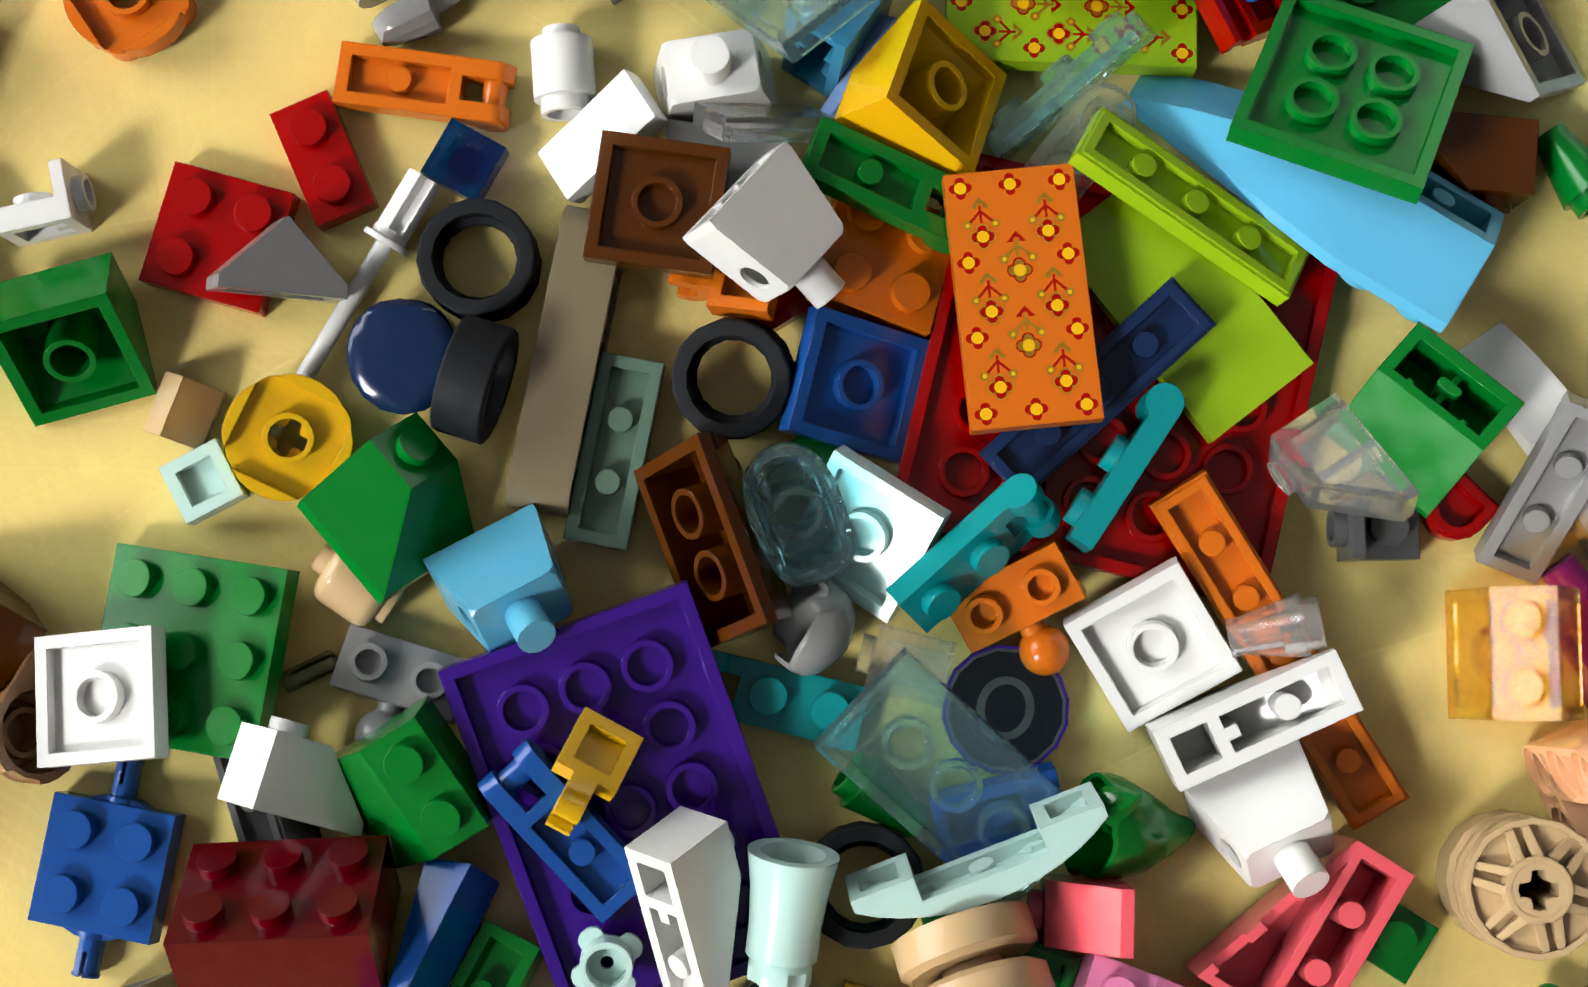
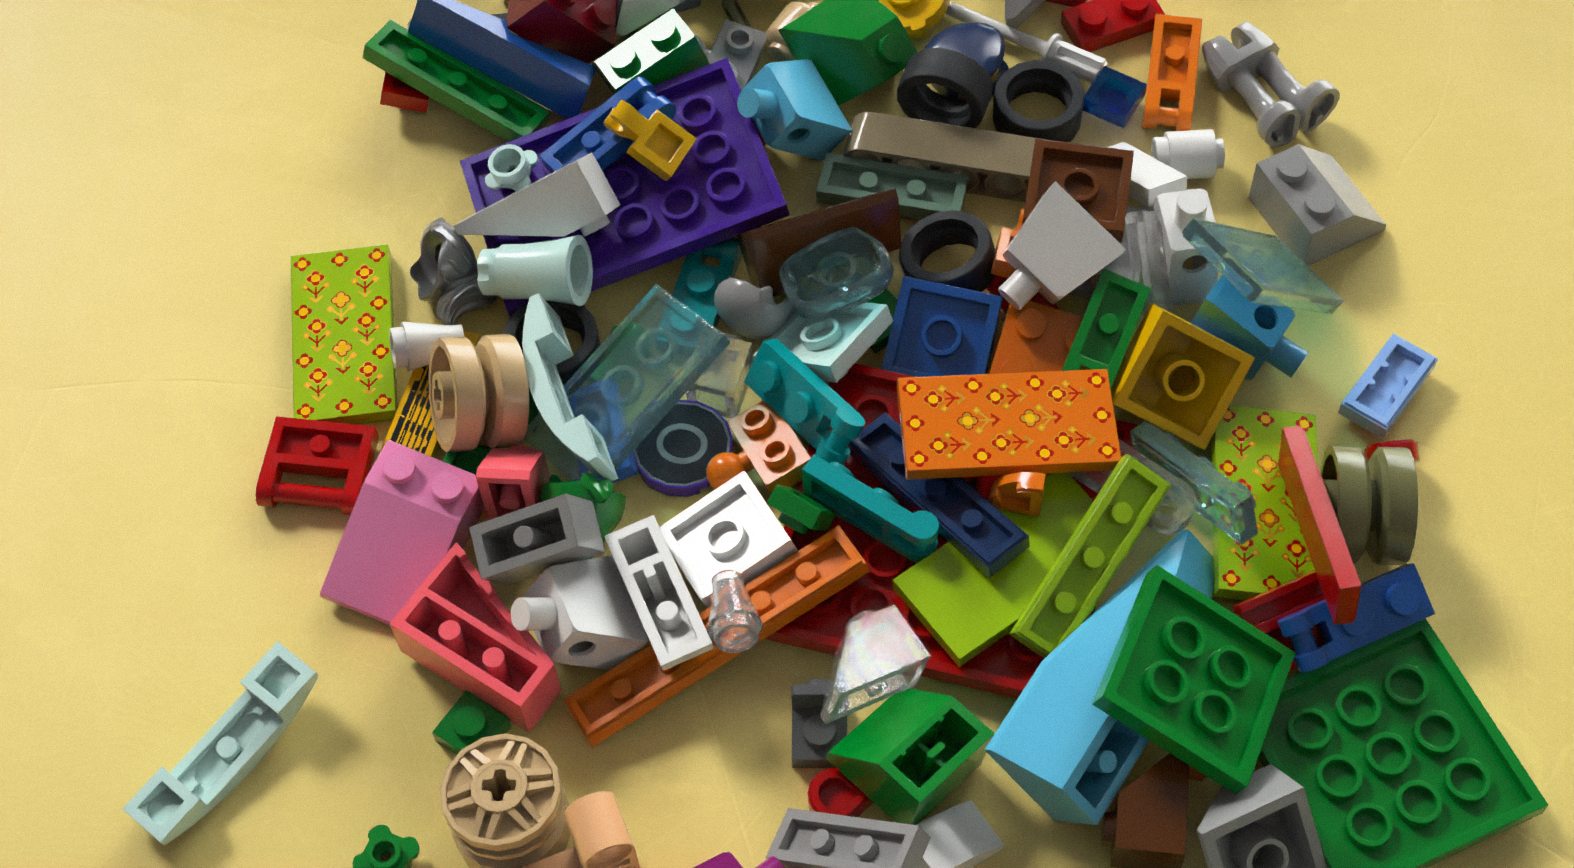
camera: 90 degrees right, 25 degrees down
clear yellow slope [1445,585,1584,721] -> none
none -> light grey brick [469,494,605,584]
none -> green plate [767,484,837,535]
none -> orange tile [988,472,1046,516]

